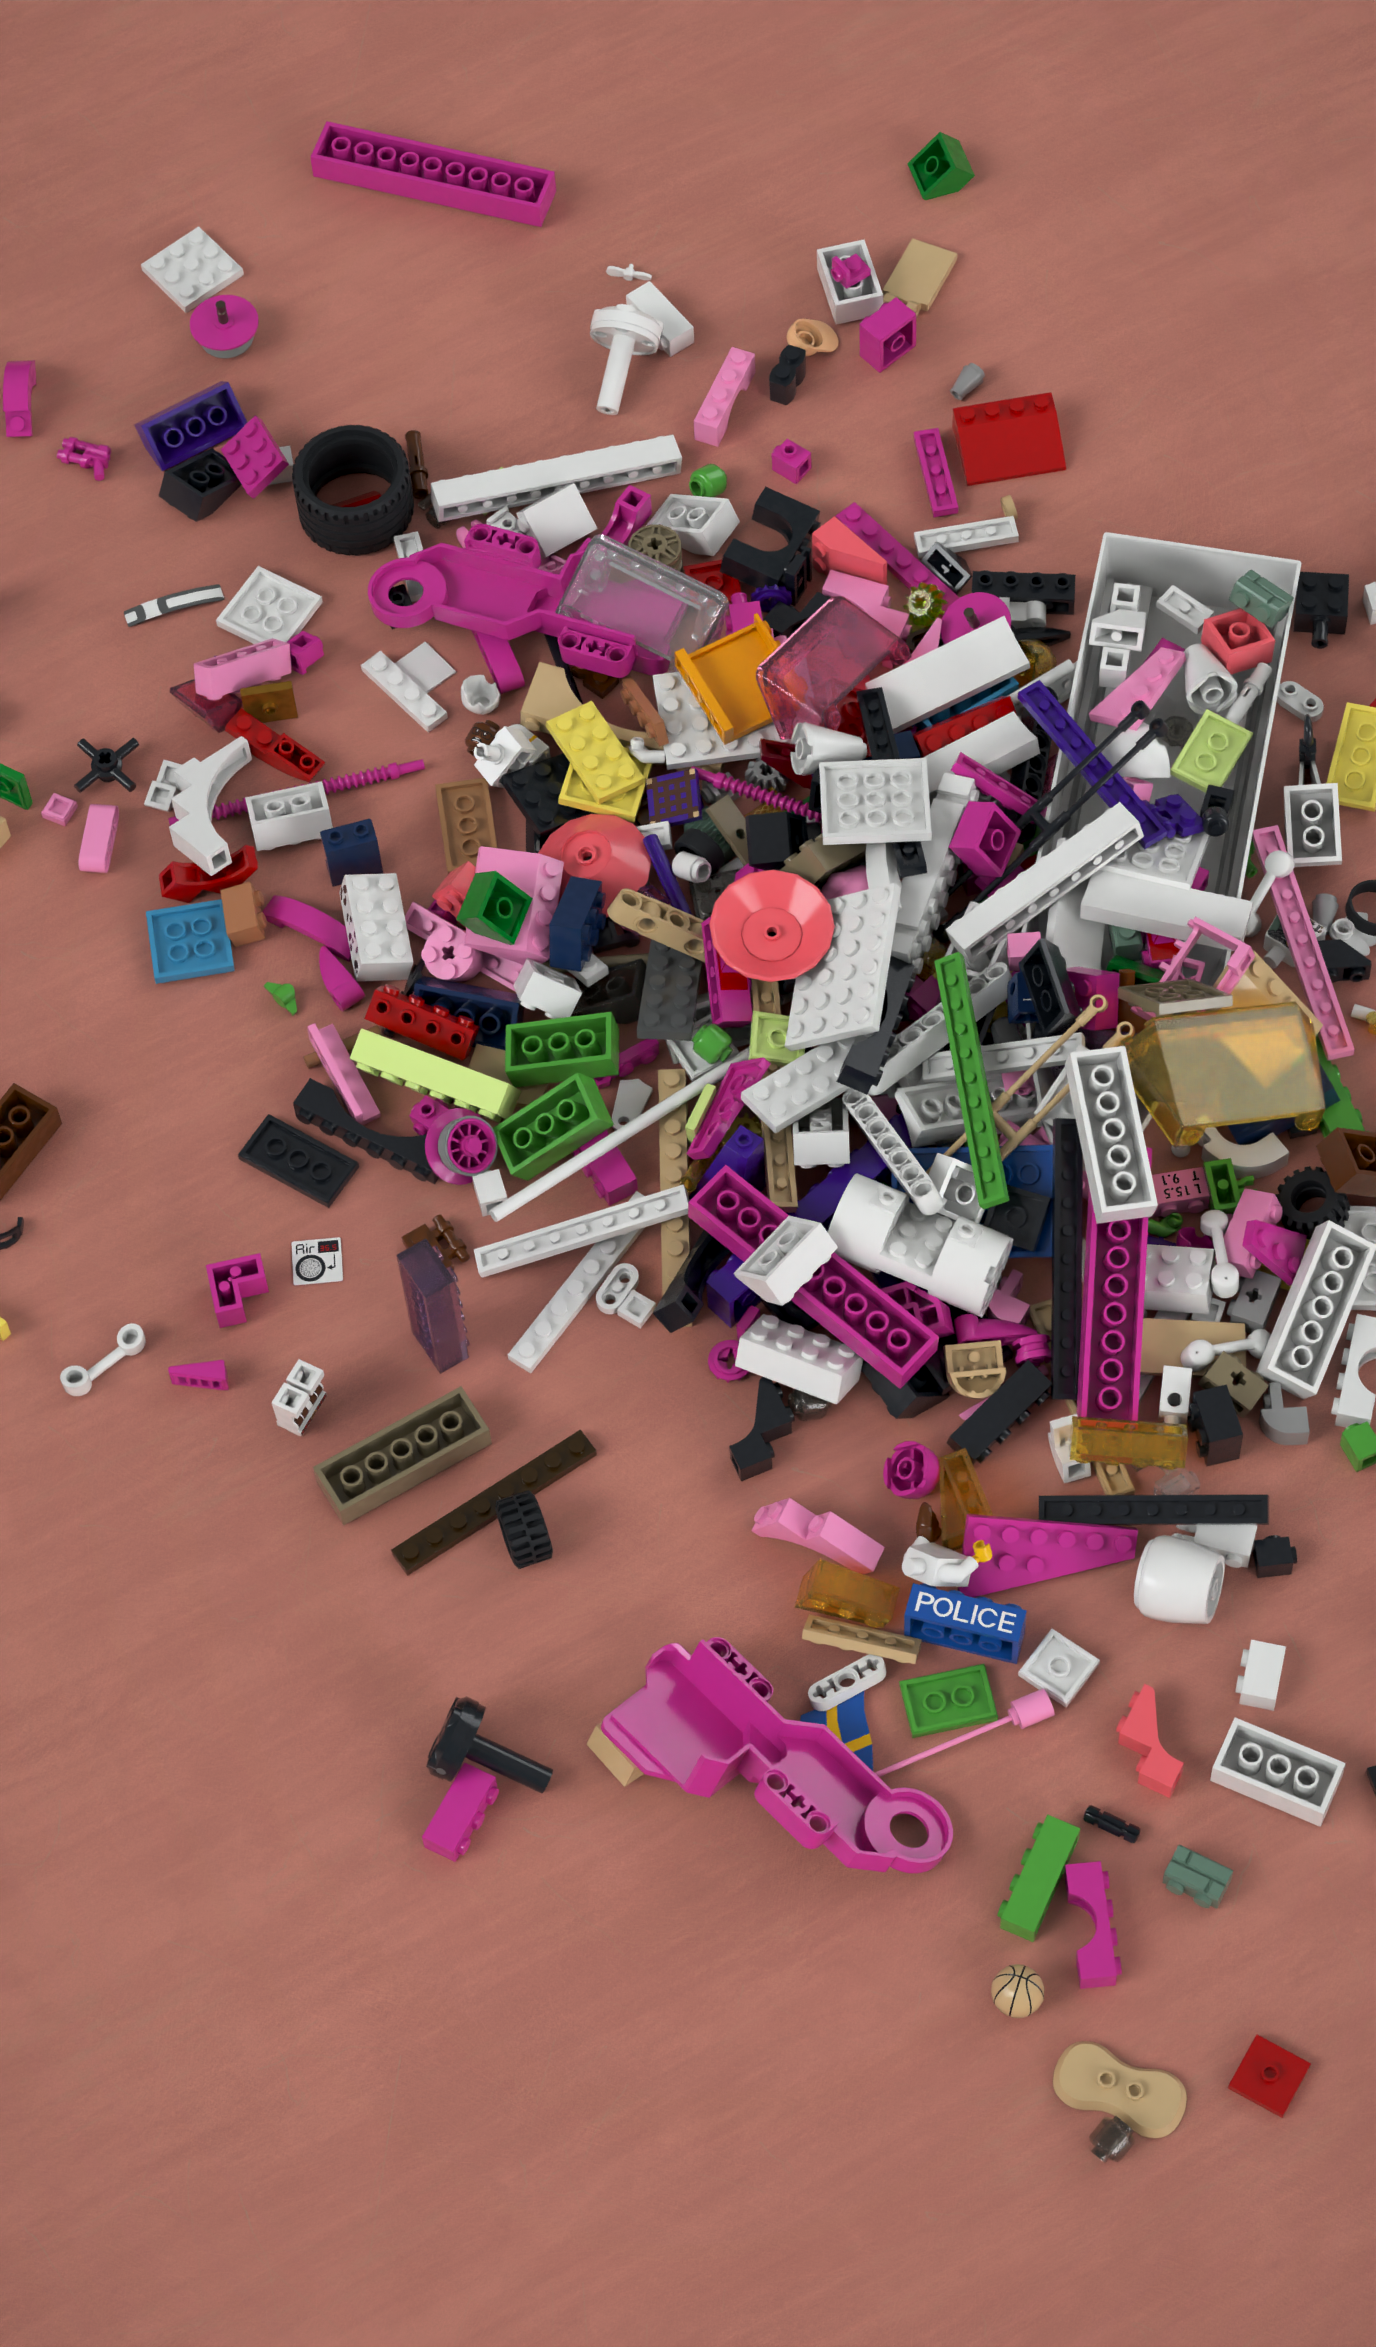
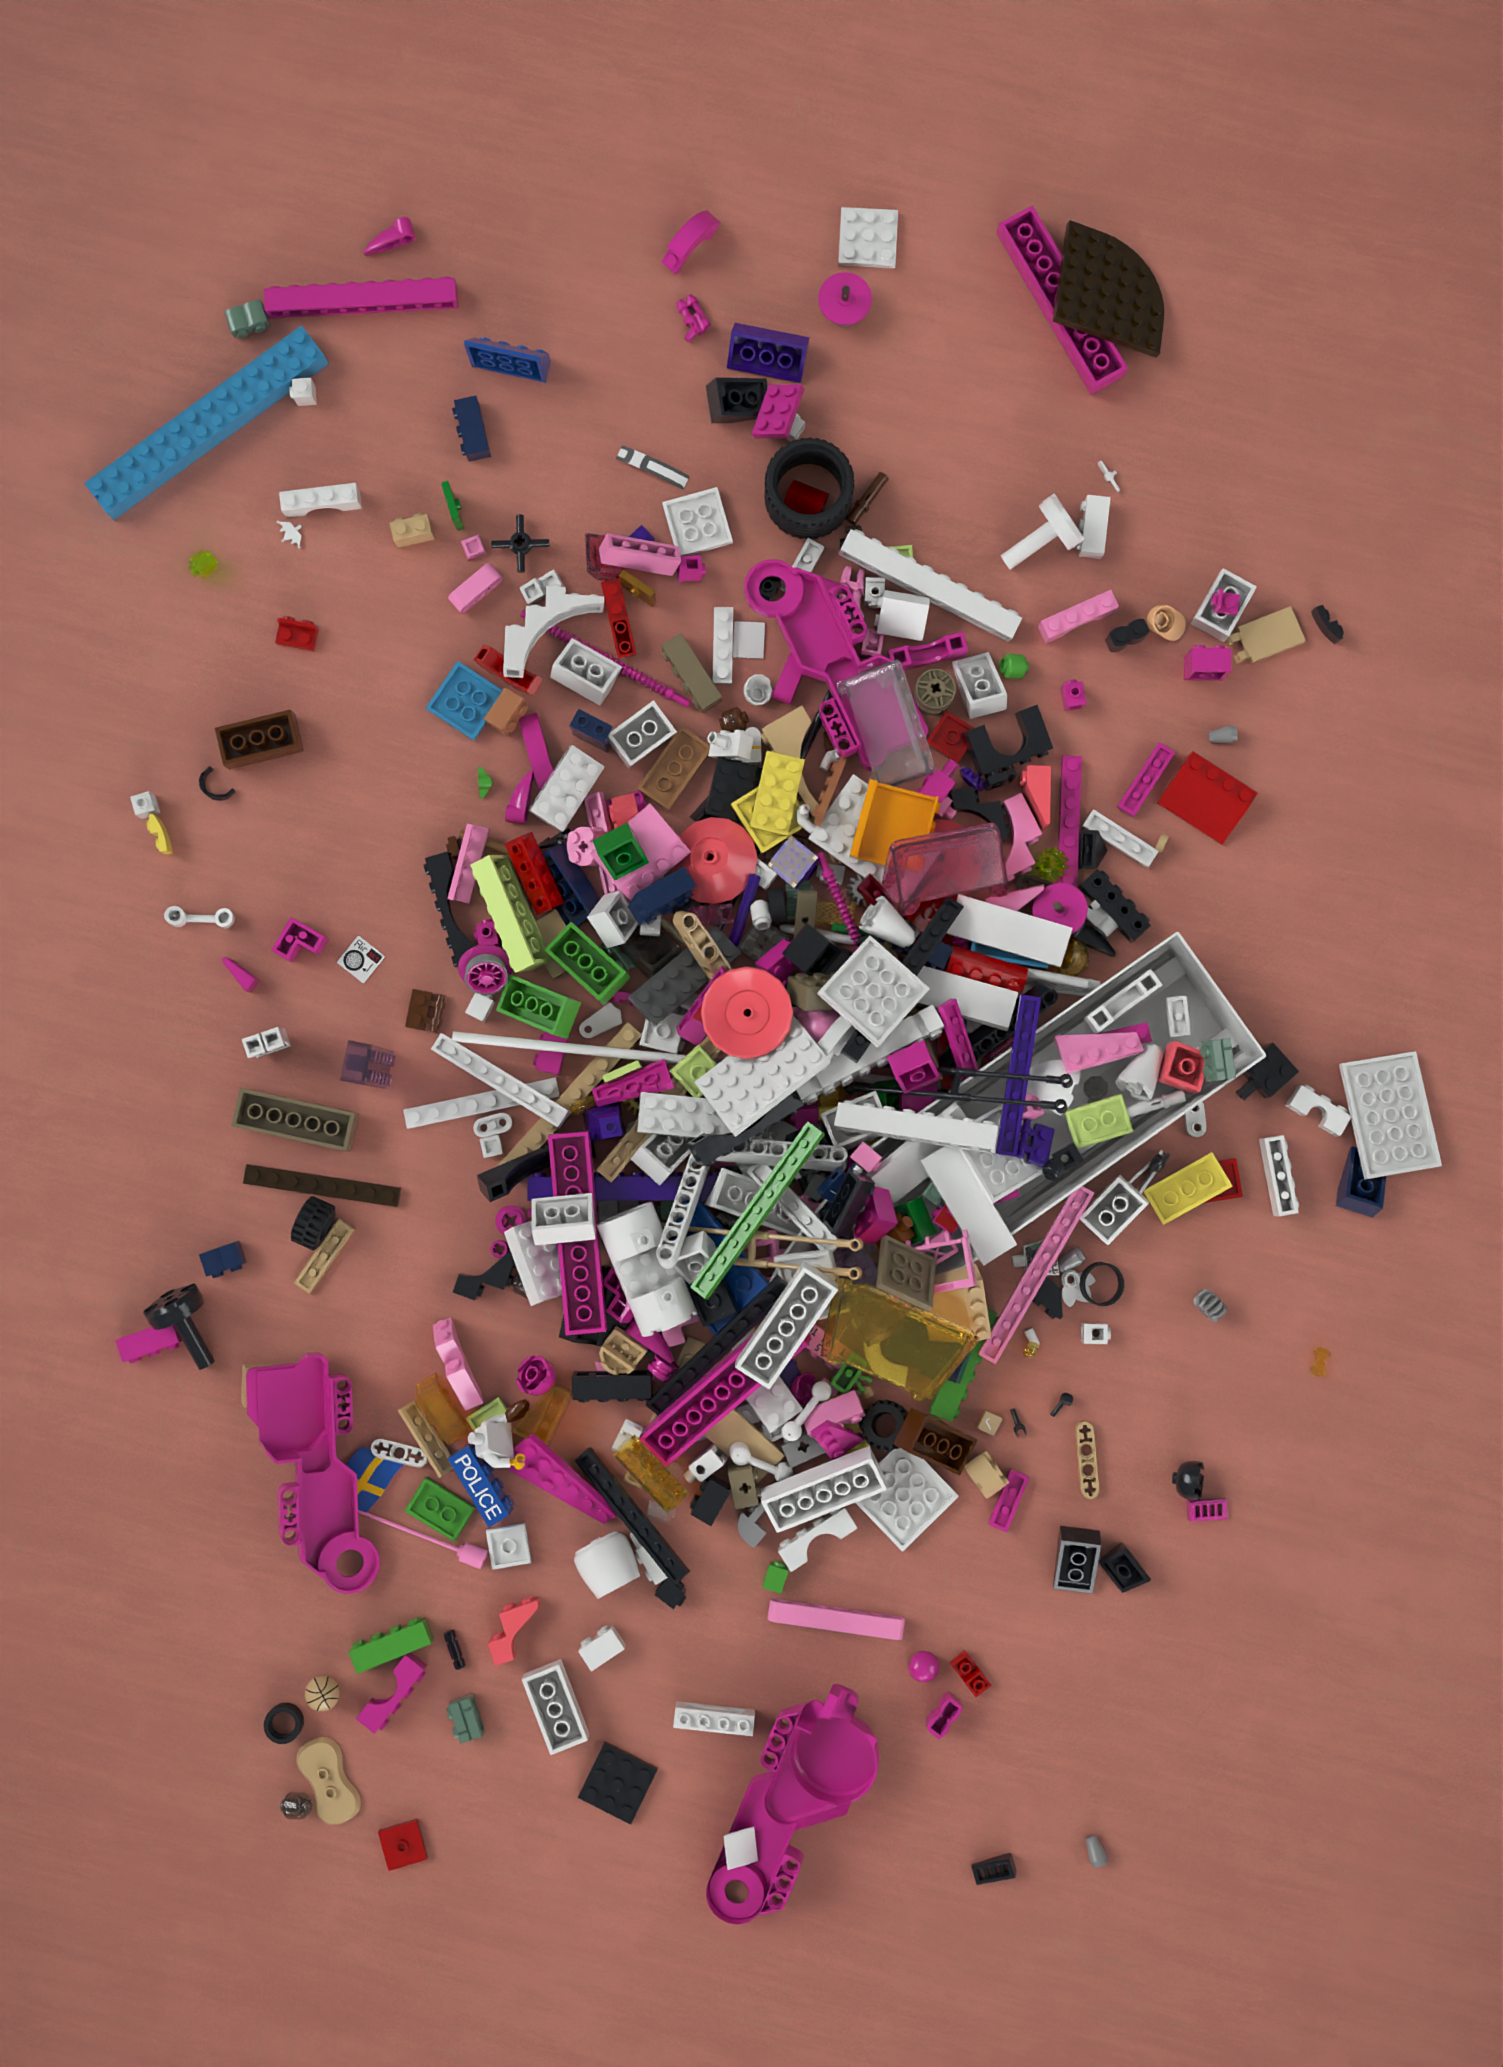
camera: 40 degrees right, 25 degrees up
black tile [238,1114,359,1208] -> none
bright green head [692,1024,733,1064] -> none
green slope [907,132,975,200] -> none
white slope [1089,609,1146,651] -> none
bright green arm [1148,1212,1183,1238] -> none
white piece [1245,850,1294,937] -> none
none -> dark blue brick [199,1241,247,1278]
none -> black tyre [264,1702,304,1744]
none -> tan tile [294,1218,355,1294]
none -> reddish brown plate [446,836,460,859]
none -> yellowish green tile [466,1396,507,1431]
none -> dark pink bush [490,1240,509,1258]
none -> white brick [608,700,677,769]
none -> dark tan brick [660,633,722,713]
none -> white arm [819,750,840,772]
none -> dark brown plate [1053,220,1164,358]
none -> black slope [1311,605,1344,644]

